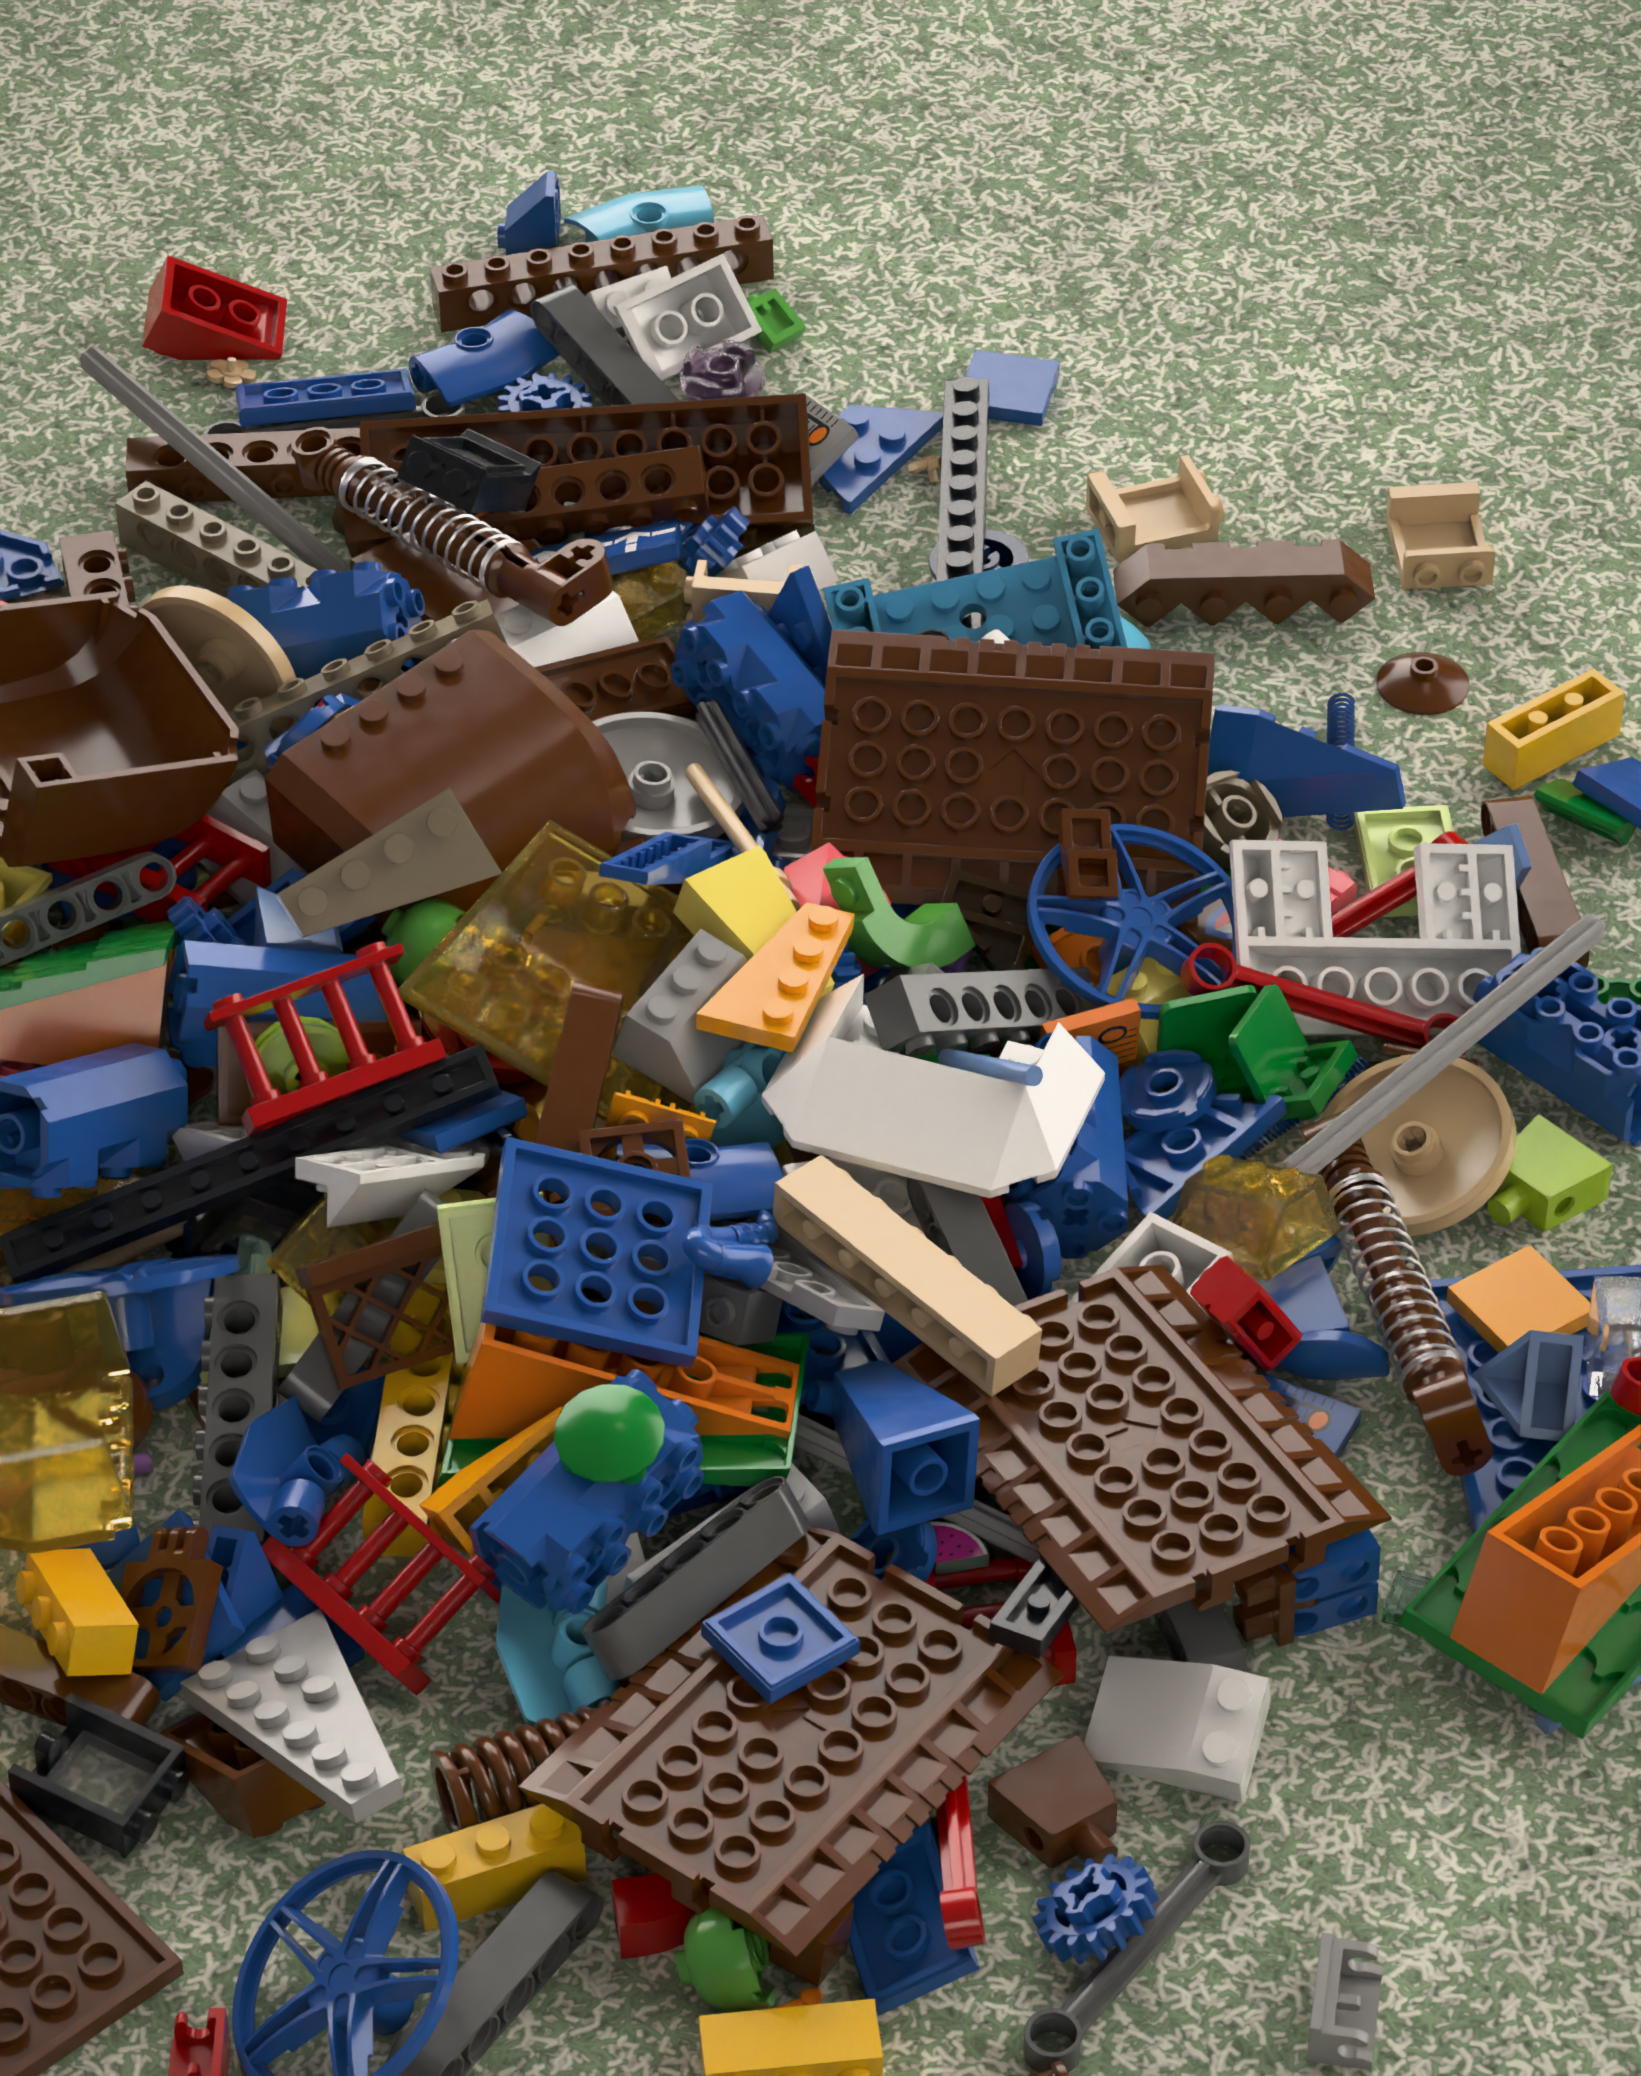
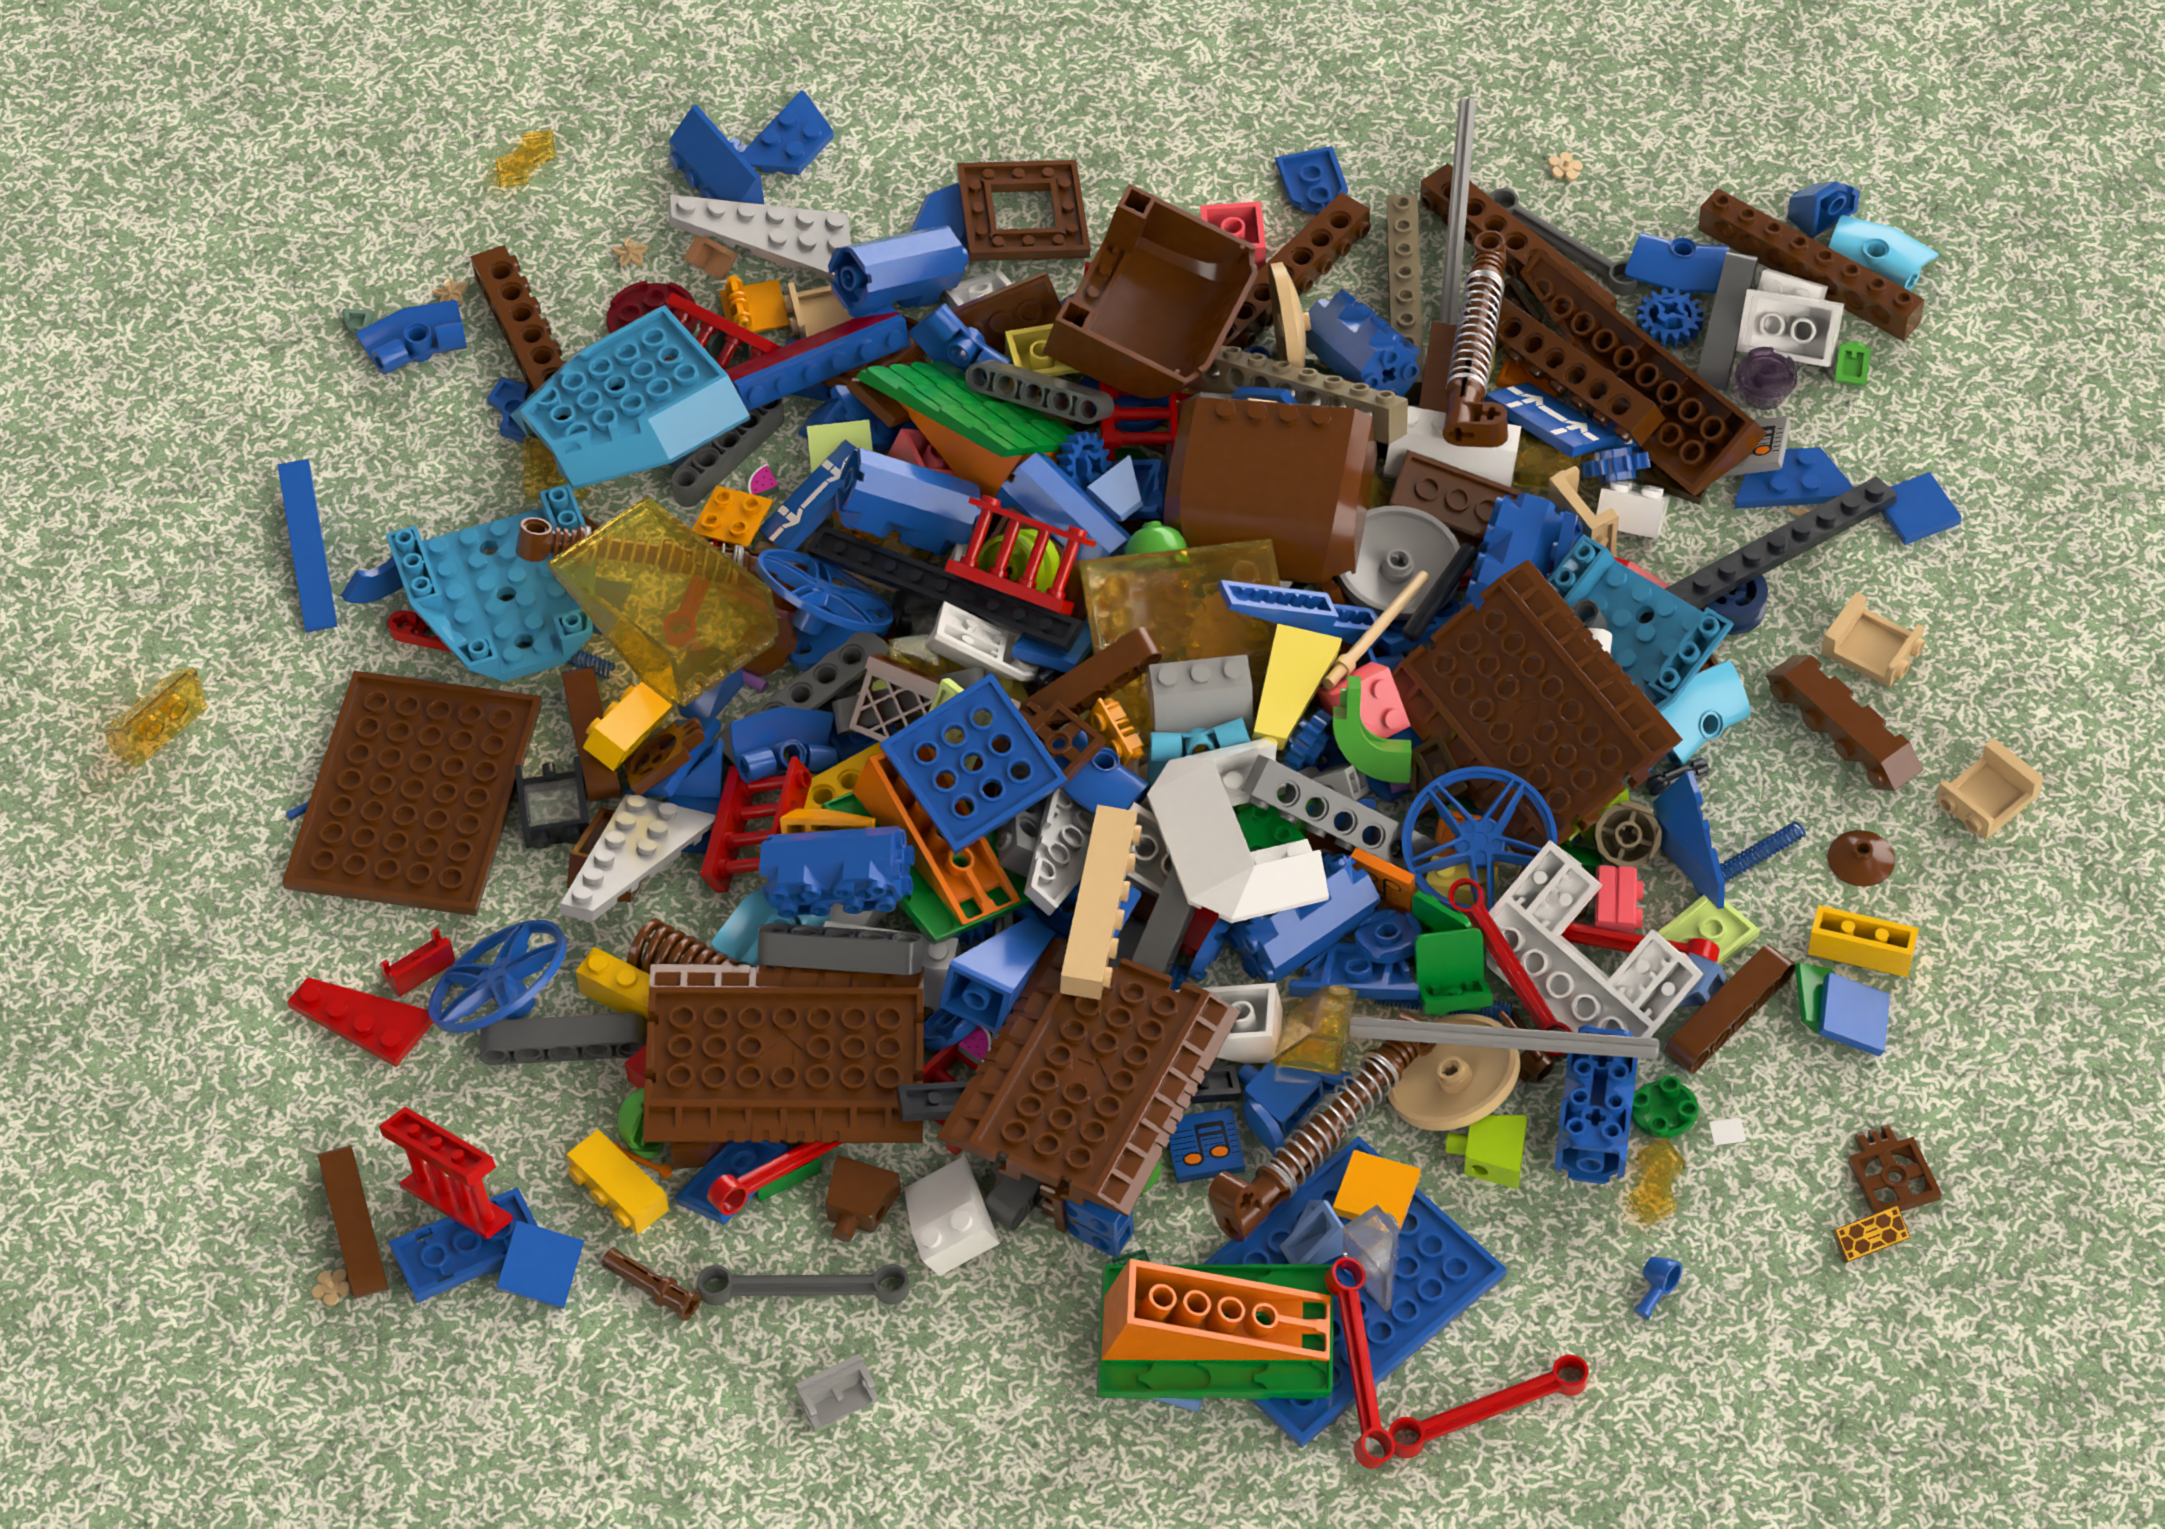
camera: 55 degrees right, 10 degrees up
red slope [142,255,287,360] -> none
sand green tile [233,1234,272,1275] -> none
blue tile [235,368,416,427] -> none
blue tile [266,694,345,769] -> none
dark tan wedge [275,788,502,938] -> none
black window [397,428,541,513] -> none
green dish [554,1384,665,1485] -> none
blue piece [682,1209,780,1289] -> none
light orange wing [696,902,854,1053] -> none
blue tile [701,1573,860,1704] -> none
medium blue bar [938,1049,1043,1086] -> none
blue gear [1033,1854,1159,1965] -> none
reddish brown slope [1058,808,1119,900] -> none
red brick [1190,1255,1303,1372] -> none

